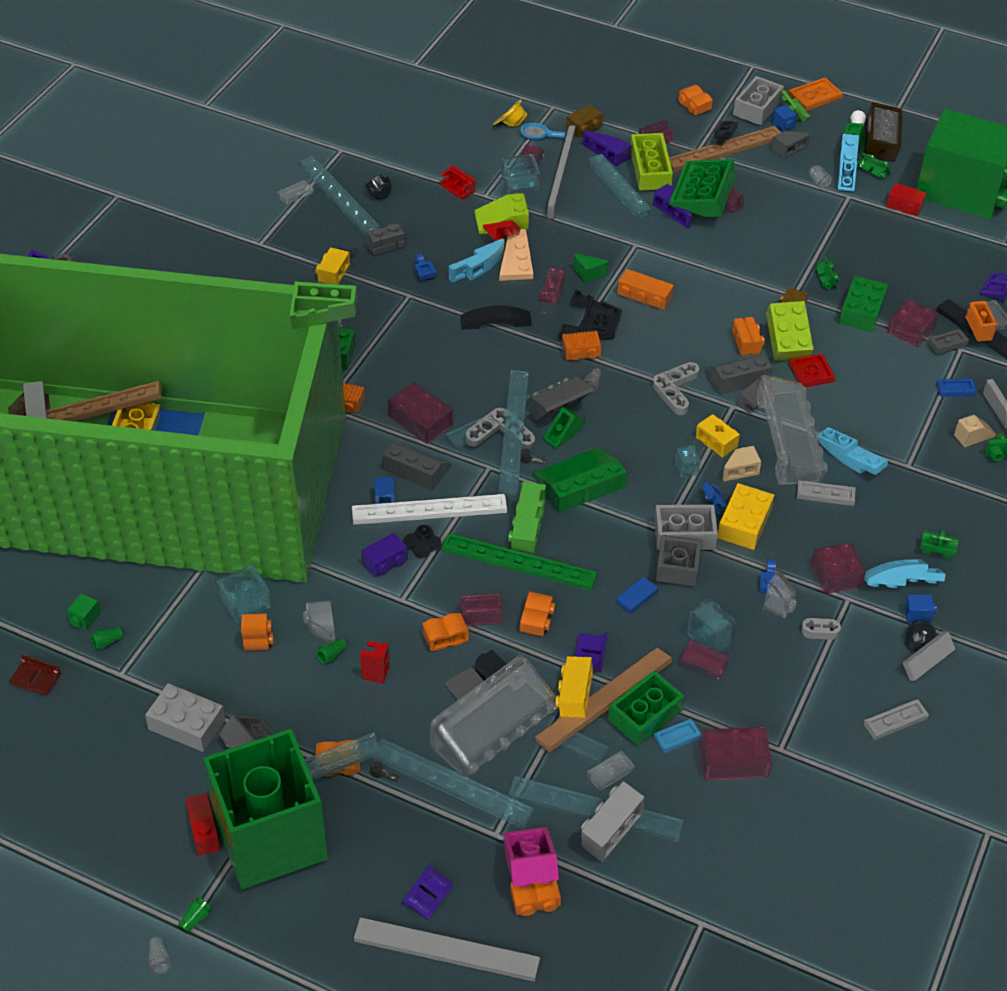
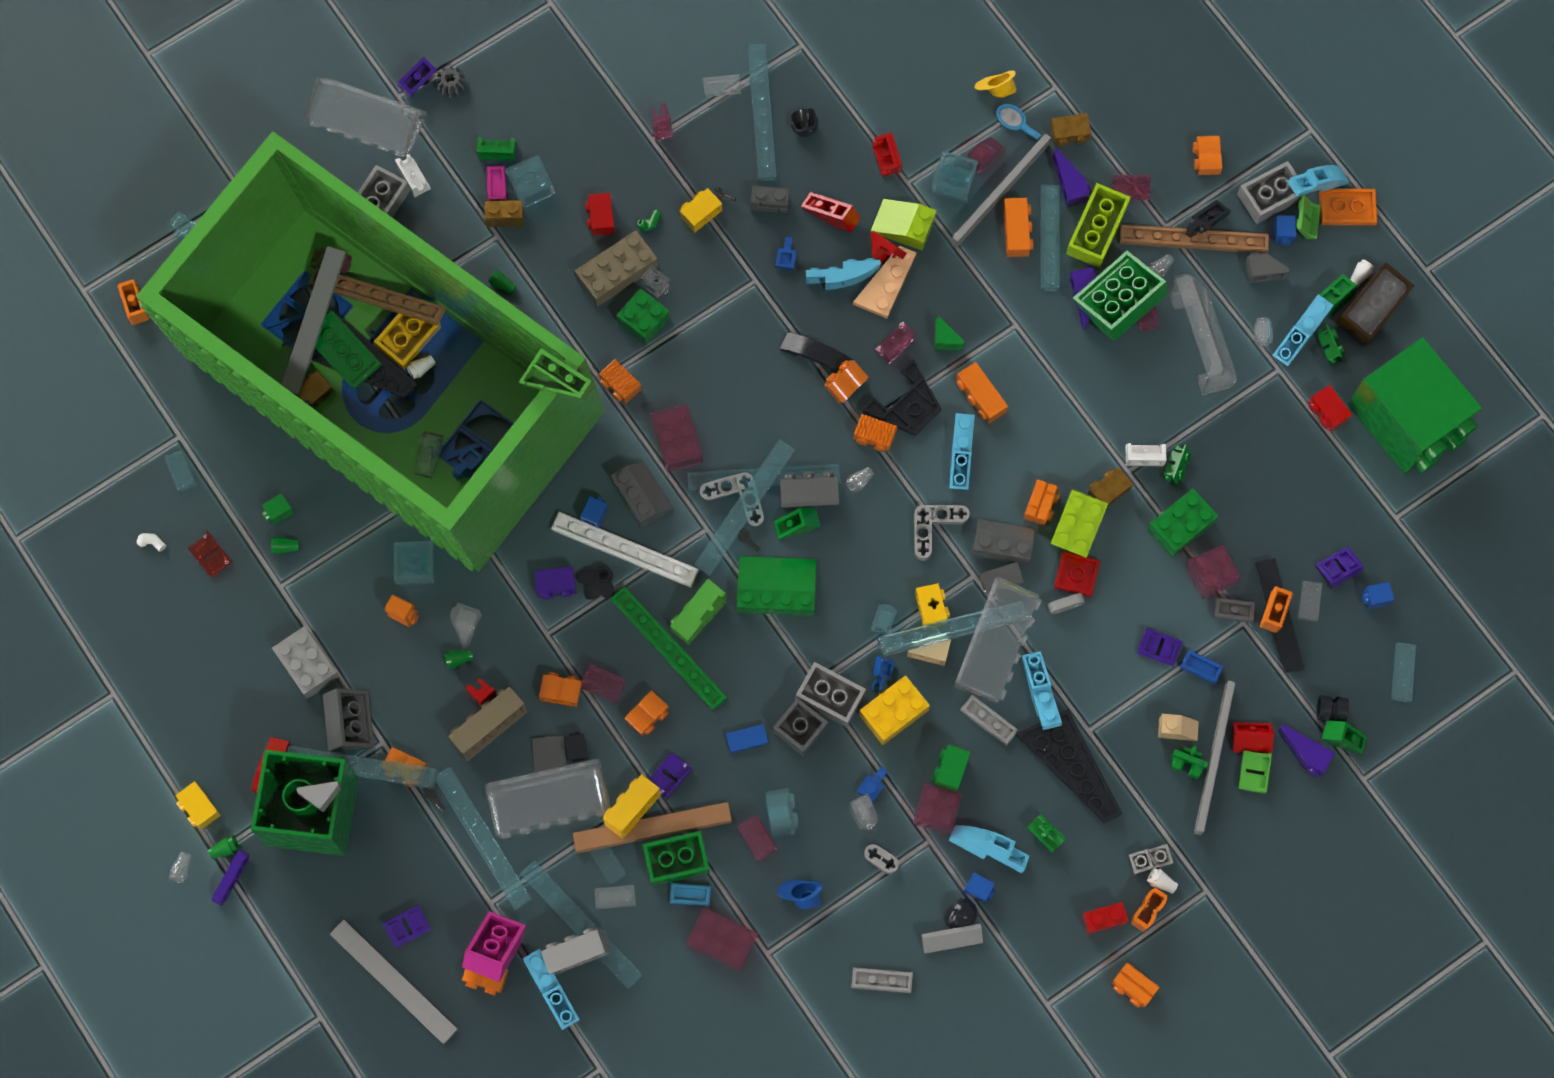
camera: 30 degrees right, 25 degrees up
none -> yellow brick [175,781,221,830]
none -> dark purple beam [212,850,250,906]
none -> light grey slope [297,781,341,812]
none -> dark tan brick [448,686,528,762]
none -> medium azure slope [522,948,580,1030]
none -> clear pink hinge [651,103,673,141]
none -> blue piece [777,880,823,909]
none -> red slope [801,192,861,233]
none -> orange brick [824,360,868,403]
none -> clear light blue tile [877,601,1029,657]
none -> green brick [931,744,970,796]
none -> medium azure slope [949,413,975,490]
none -> orange brick [1003,198,1033,257]
none -> black wing [1016,709,1122,823]
none -> light grey beam [1048,593,1085,615]
none -> white hinge [1125,443,1166,466]
none -> dark purple piece [1137,628,1183,667]
none -> clear windscreen [1169,274,1237,395]
none -> medium azure slope [1287,165,1349,197]

